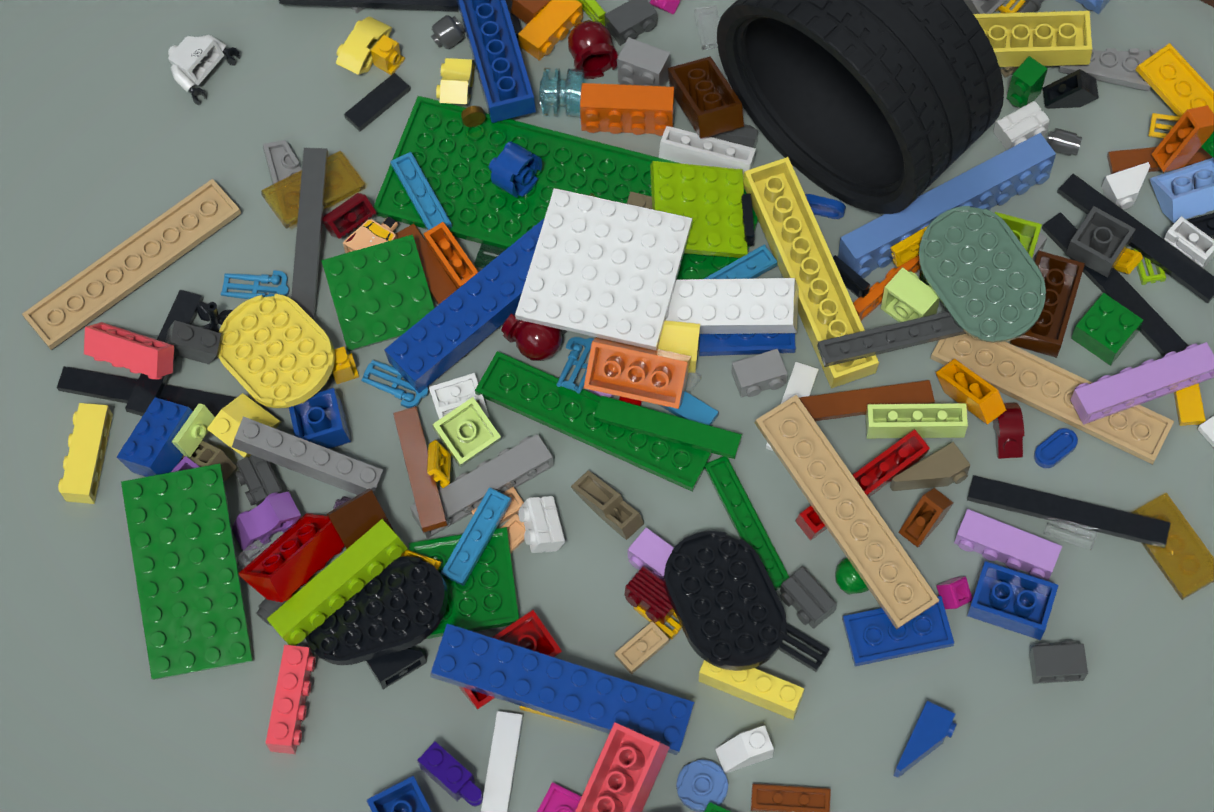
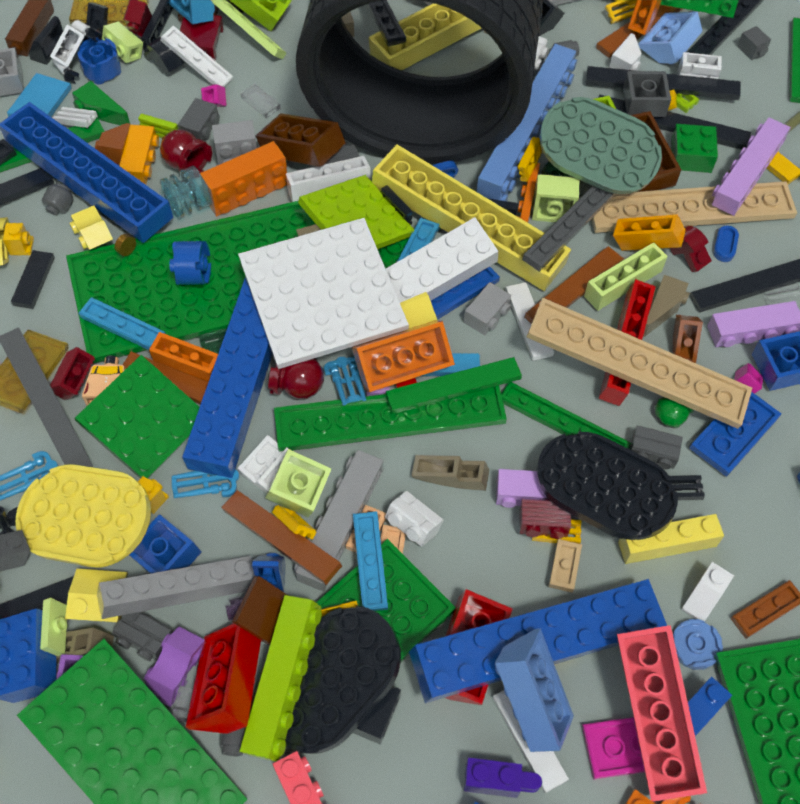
camera: 40 degrees left, 5 degrees down
none -> blue slope [252,553,286,592]
none -> medium blue slope [495,628,574,752]

